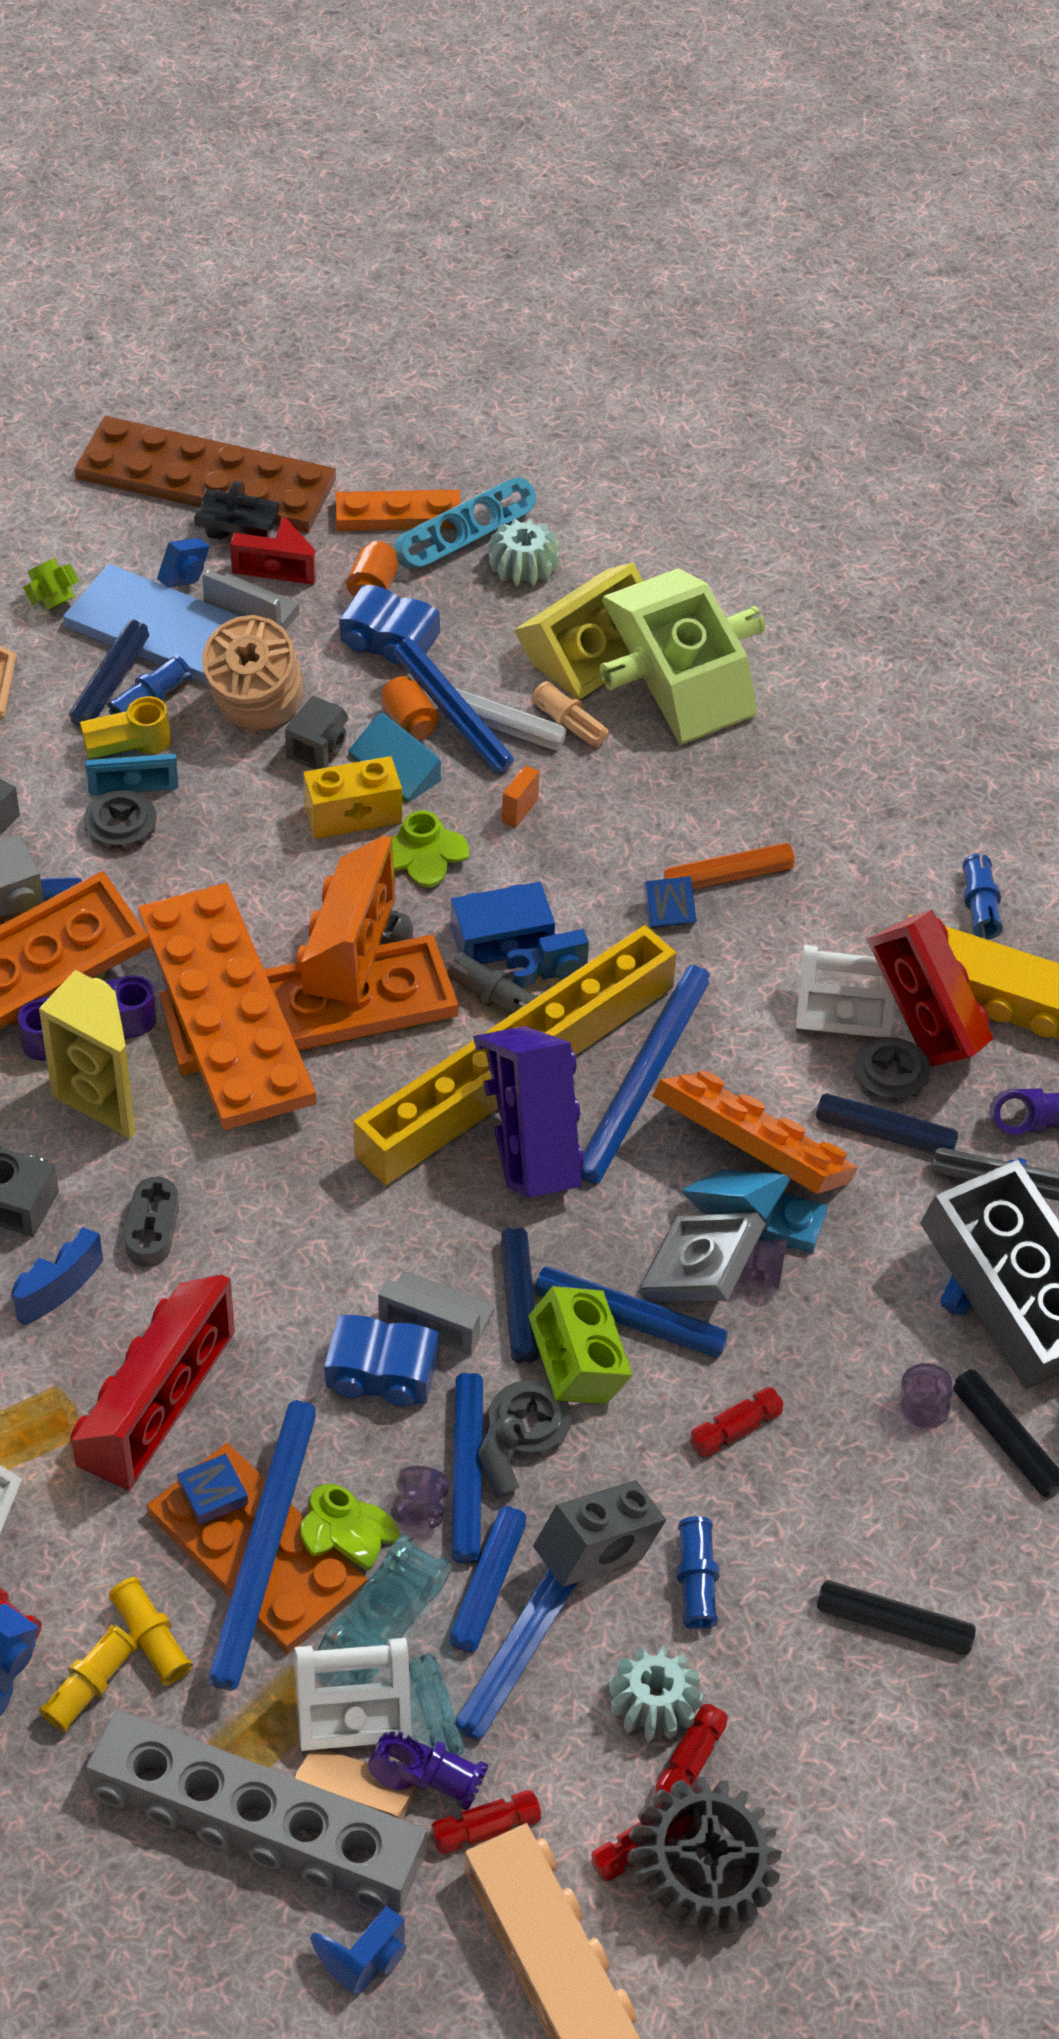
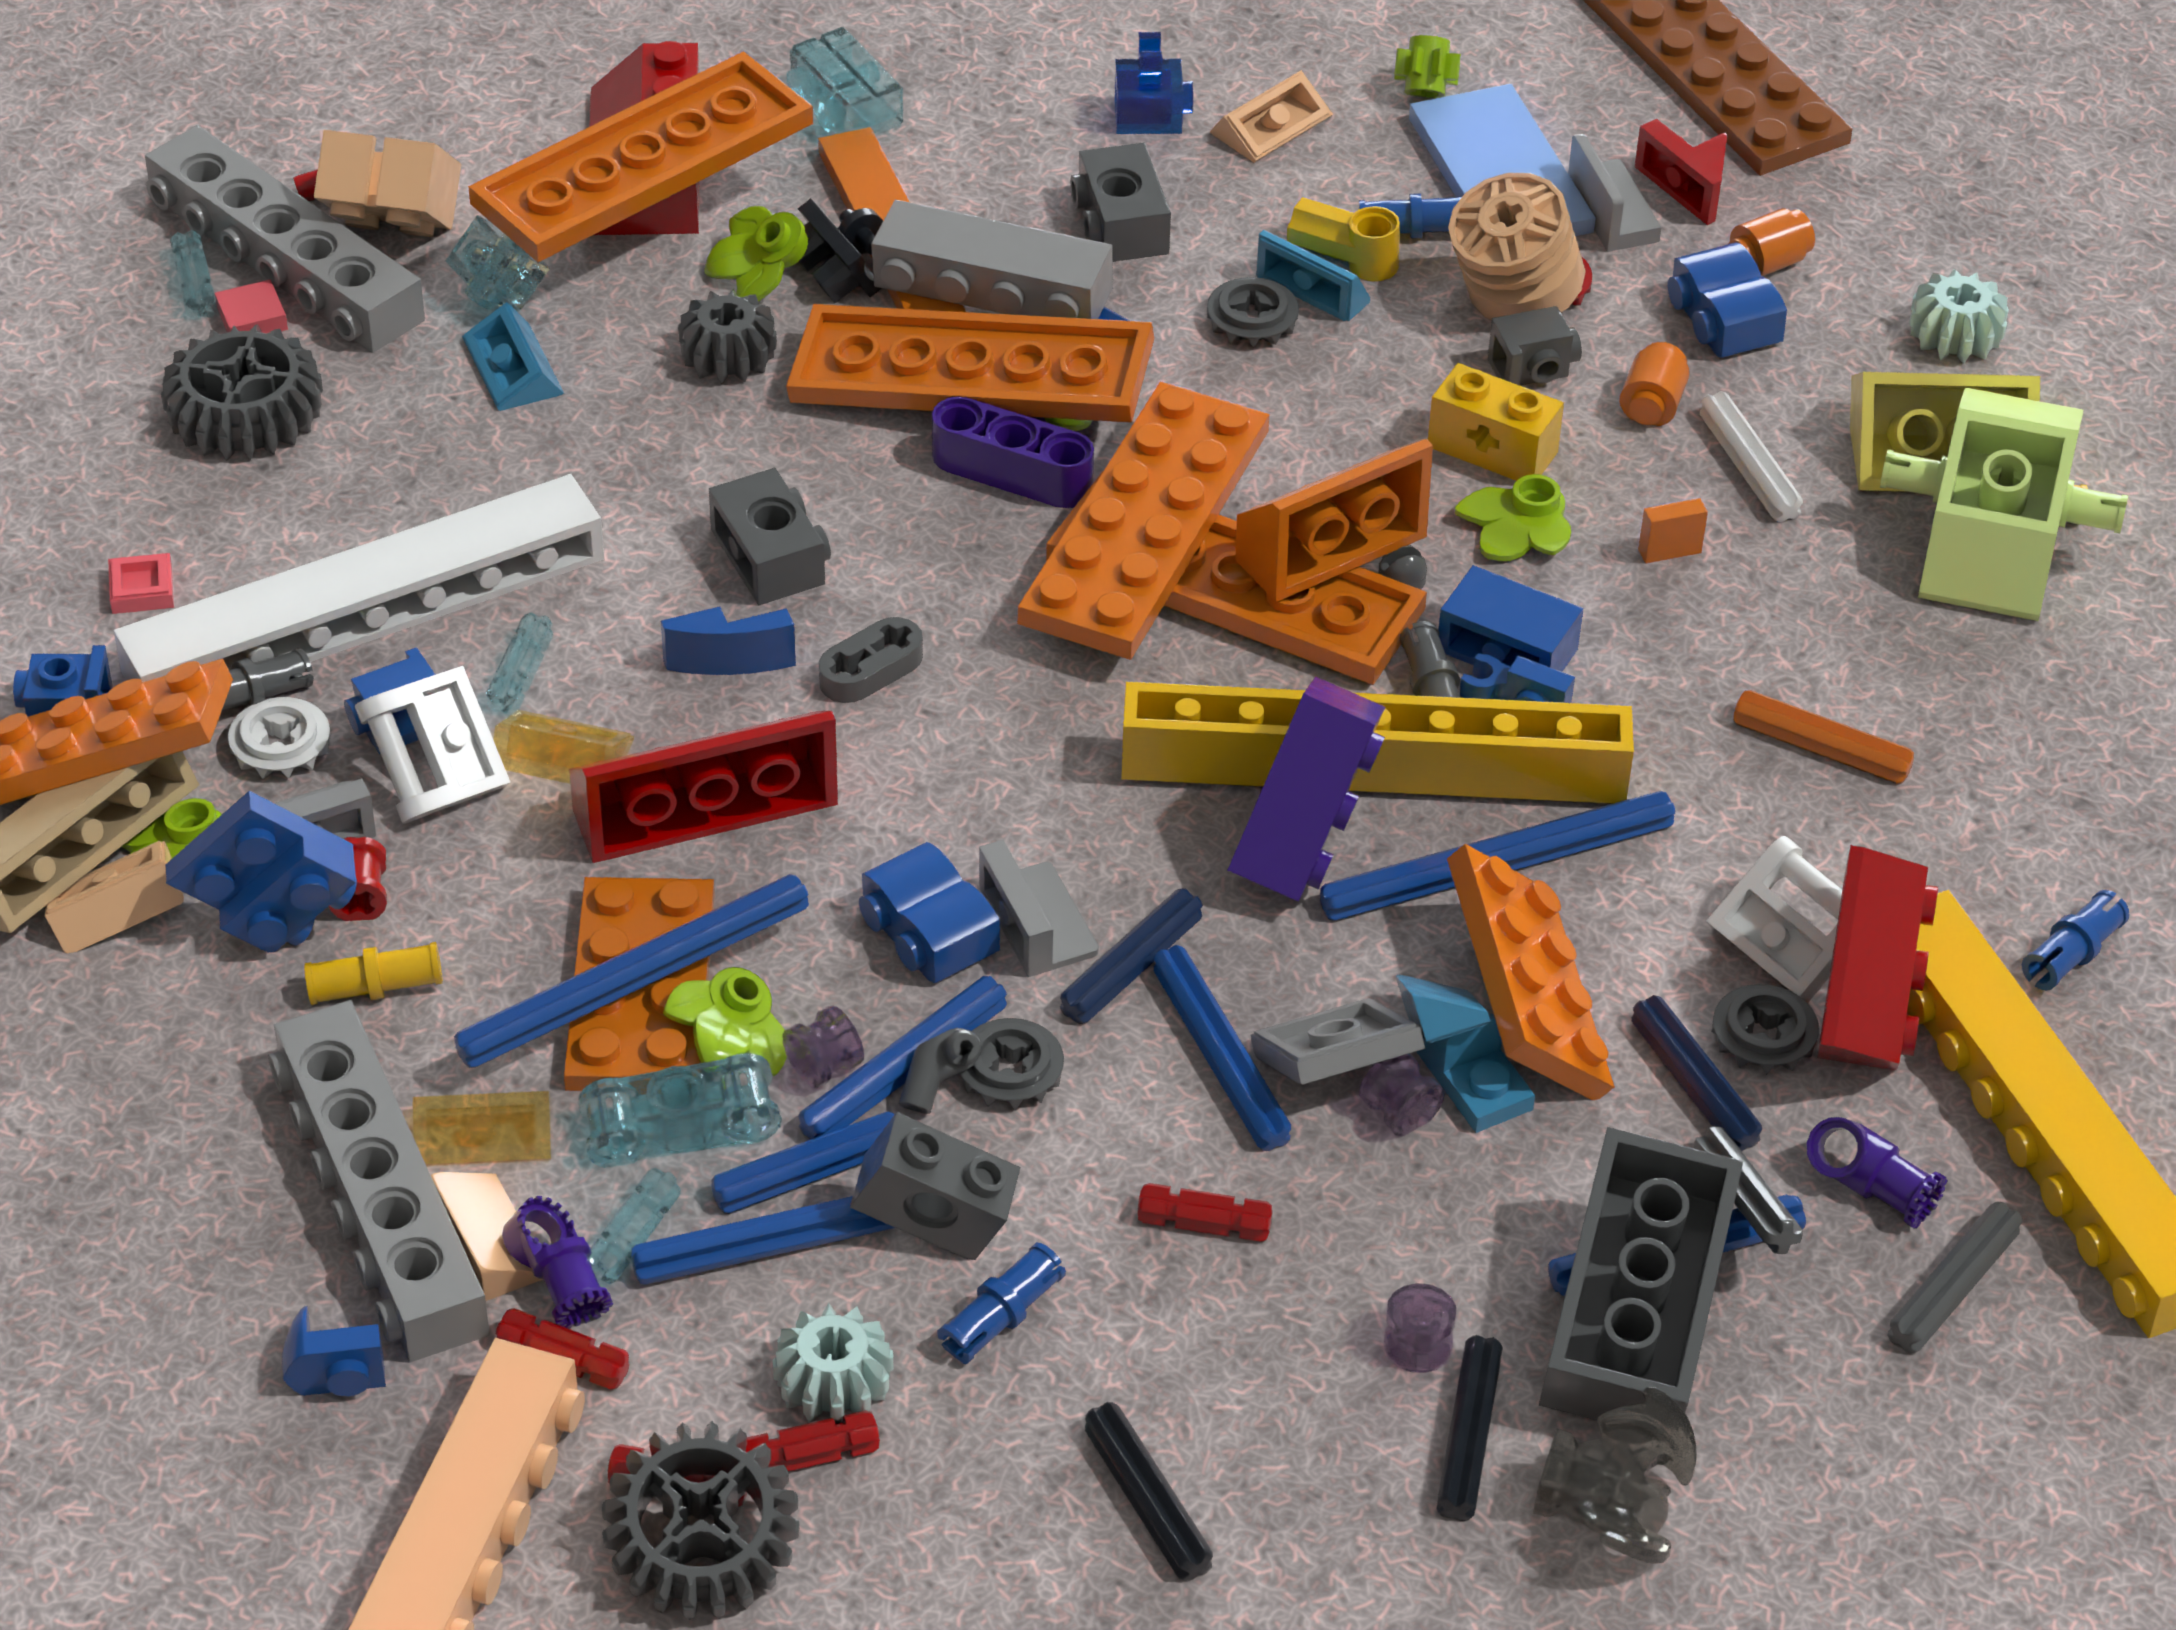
camera: 45 degrees right, 5 degrees down
light yellow slope [39,970,136,1139] -> none
dark blue axle [69,619,149,726] -> none
yellow pin [108,1577,193,1686] -> none
blue plate [157,538,210,588] -> none
blue tile [177,1453,248,1525] -> none
black hips [194,481,279,539] -> none
white plate [294,1638,412,1751] -> none
orange plate [335,489,460,531] -> none
dark azure slope [348,713,441,803] -> none
blue axle [393,638,514,774] -> none
medium azure beam [394,477,536,569] -> none
lime brick [528,1286,633,1404] -> none
light nougat axle [531,681,609,748] -> none
blue tile [643,876,697,929] -> none

